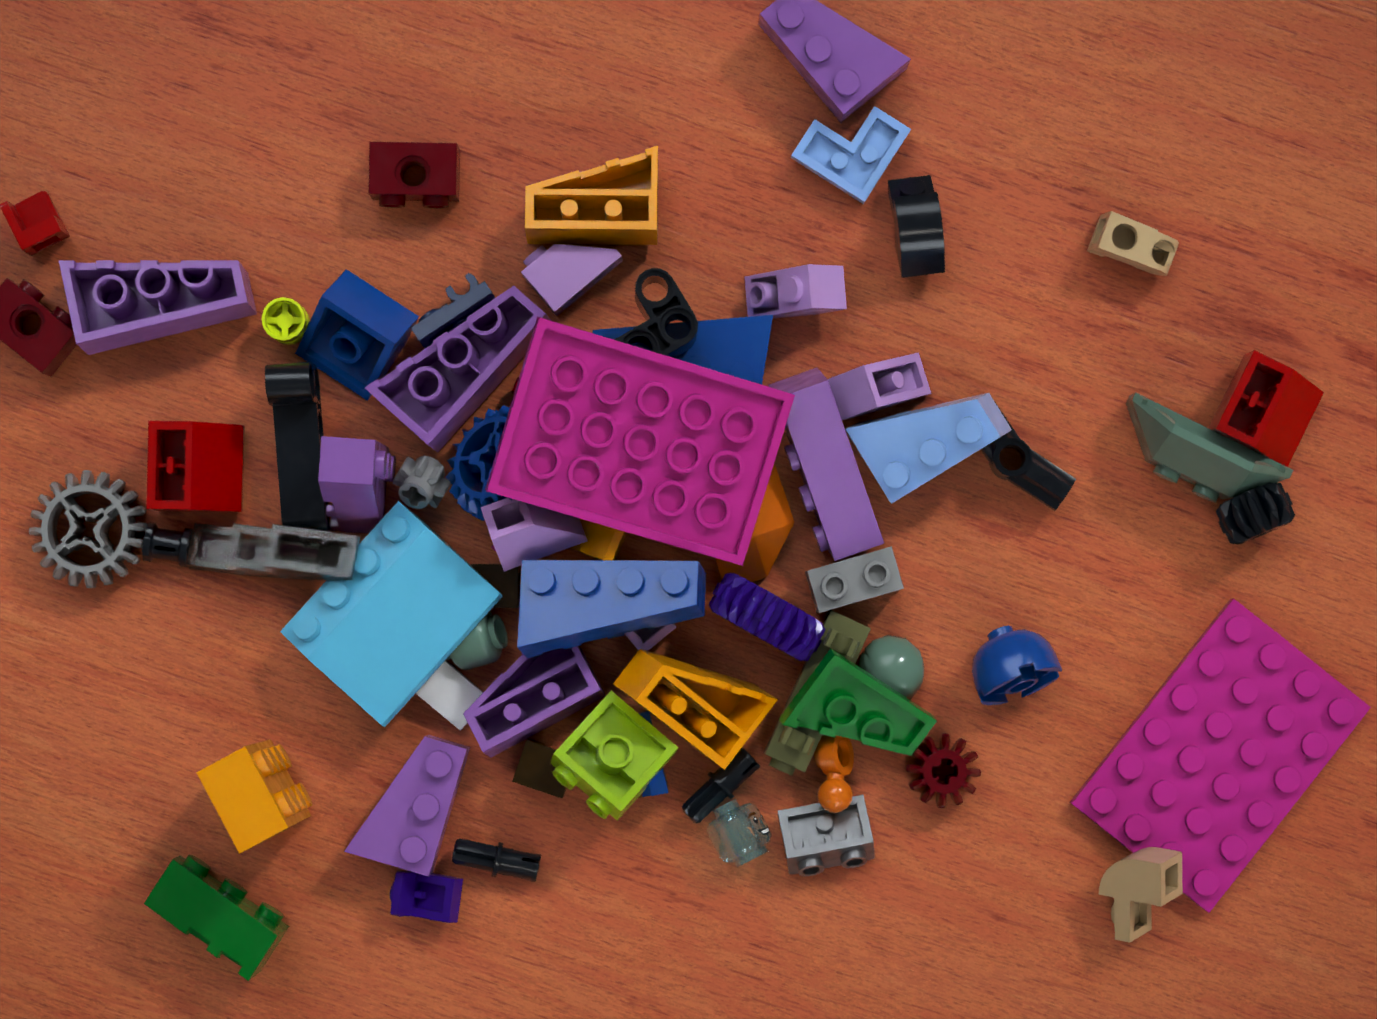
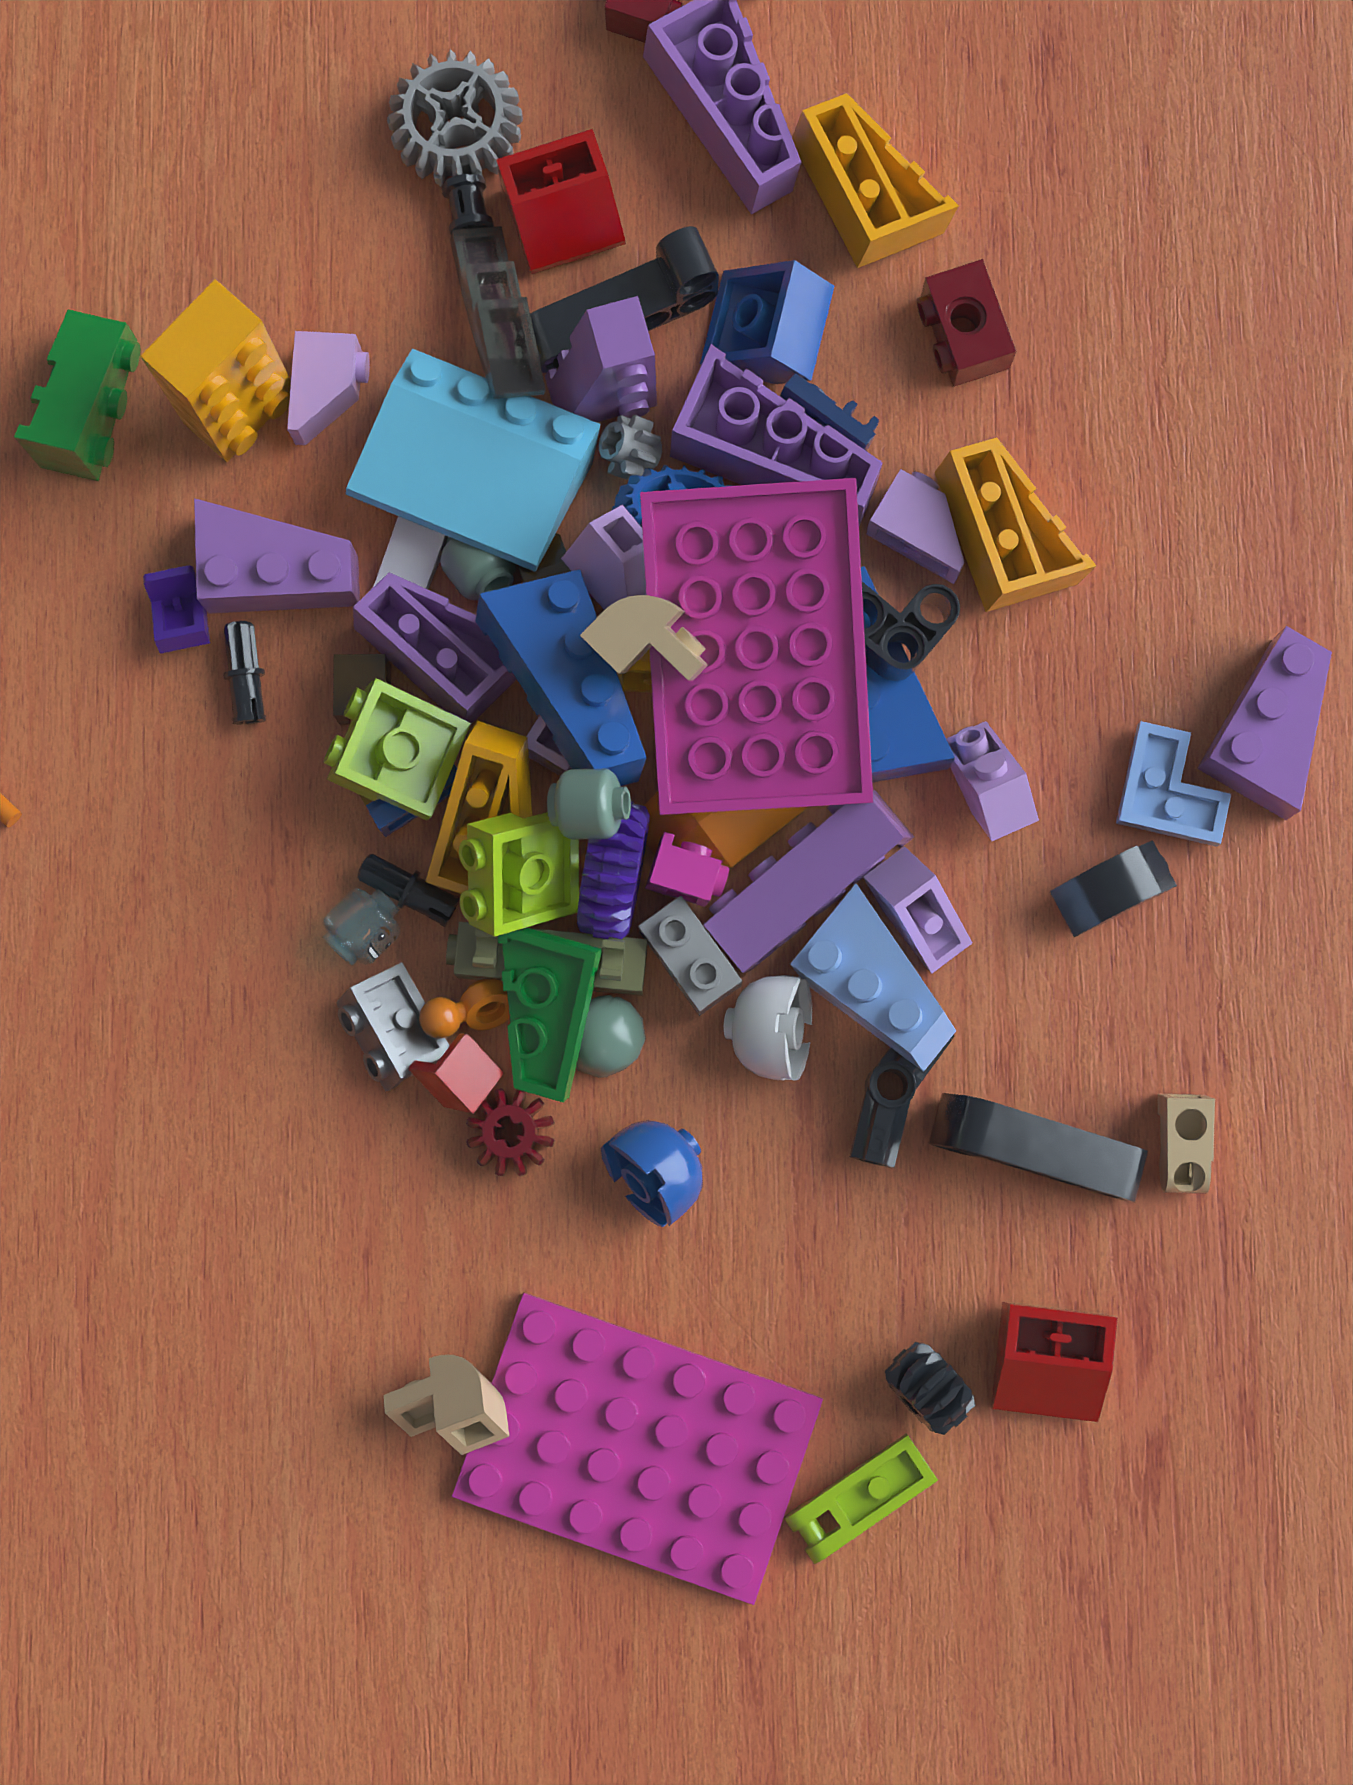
camera: 75 degrees right, 5 degrees down
neon yellow wheel [261,297,310,345] -> none
sand green wedge [1126,393,1294,503] -> none
none -> lavender slope [288,331,370,445]
none -> panel [408,1034,504,1114]
none -> lime plate [459,812,579,937]
none -> sand green head [547,768,631,840]
none -> tan brick [580,595,708,681]
none -> dark pink brick [645,832,729,907]
none -> white cylinder [724,975,812,1081]
none -> lime plate [784,1433,938,1564]
none -> light orange wedge [792,93,959,269]
none -> black beam [928,1093,1148,1203]

